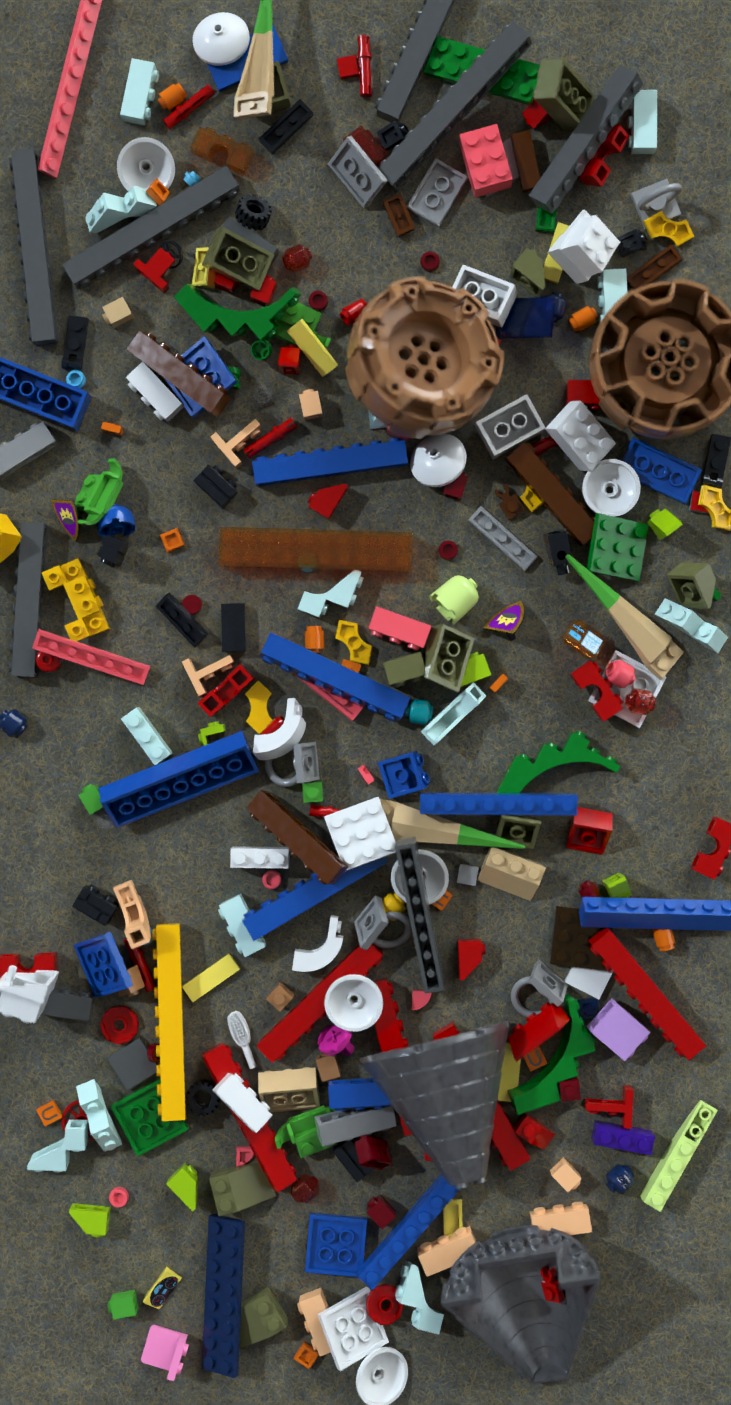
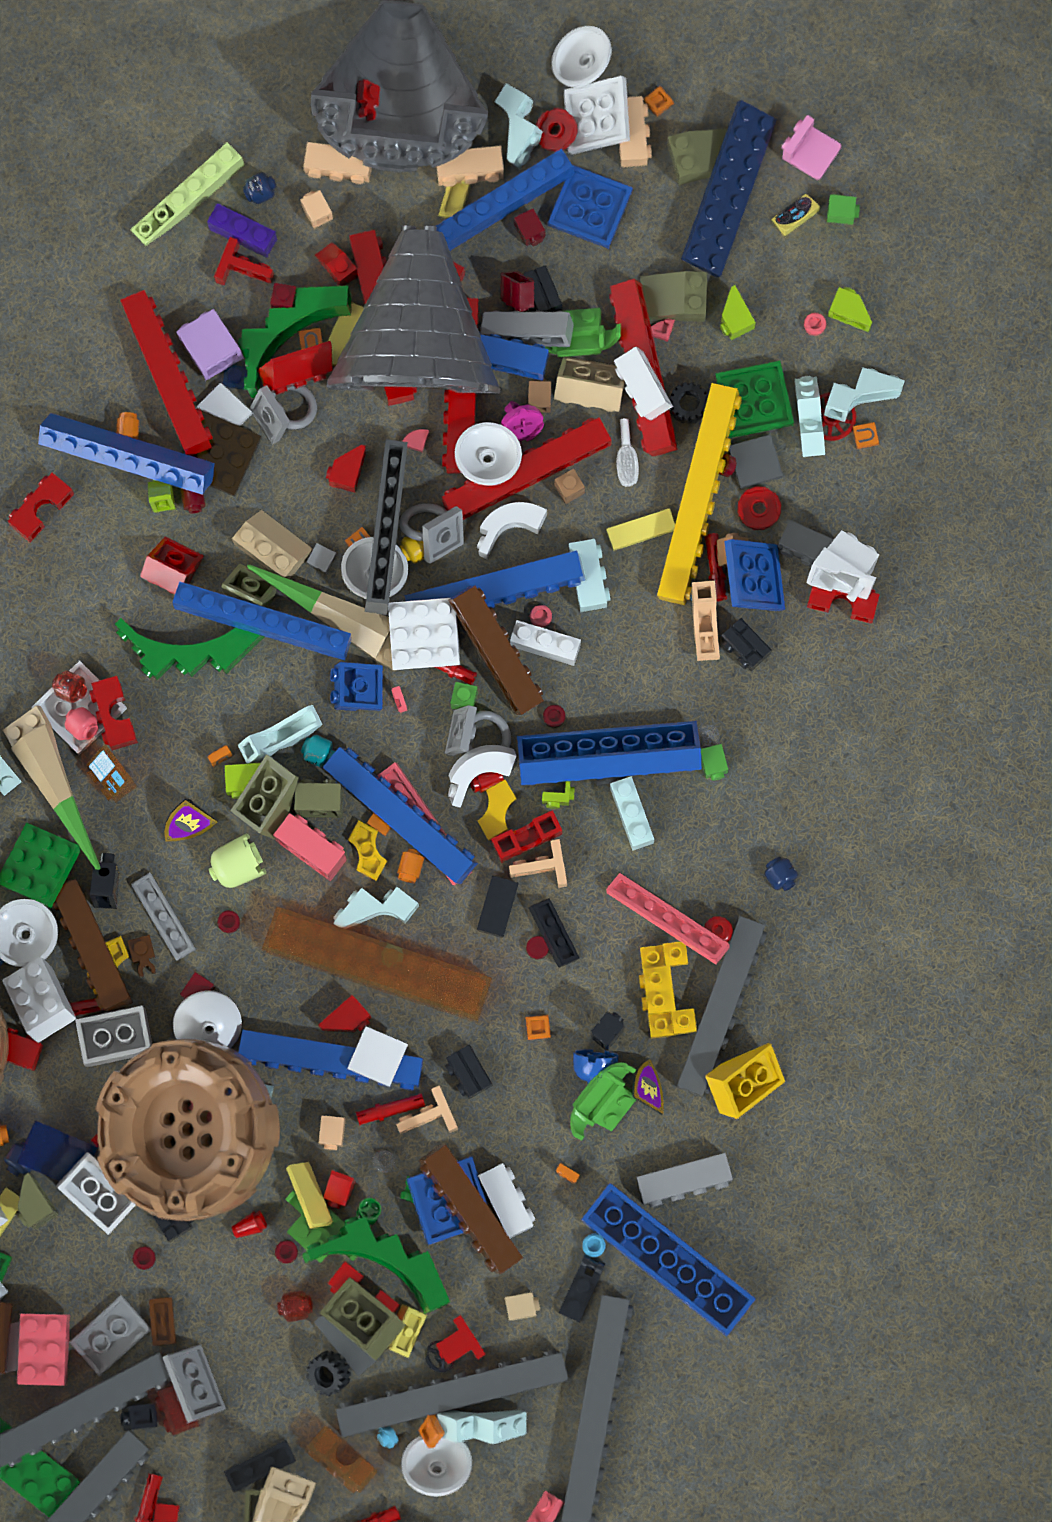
camera: 165 degrees left, 10 degrees down
clear red head [291,1174,320,1204] -> none
none -> white tile [347,1027,408,1087]
none -> dark red tile [543,705,566,728]

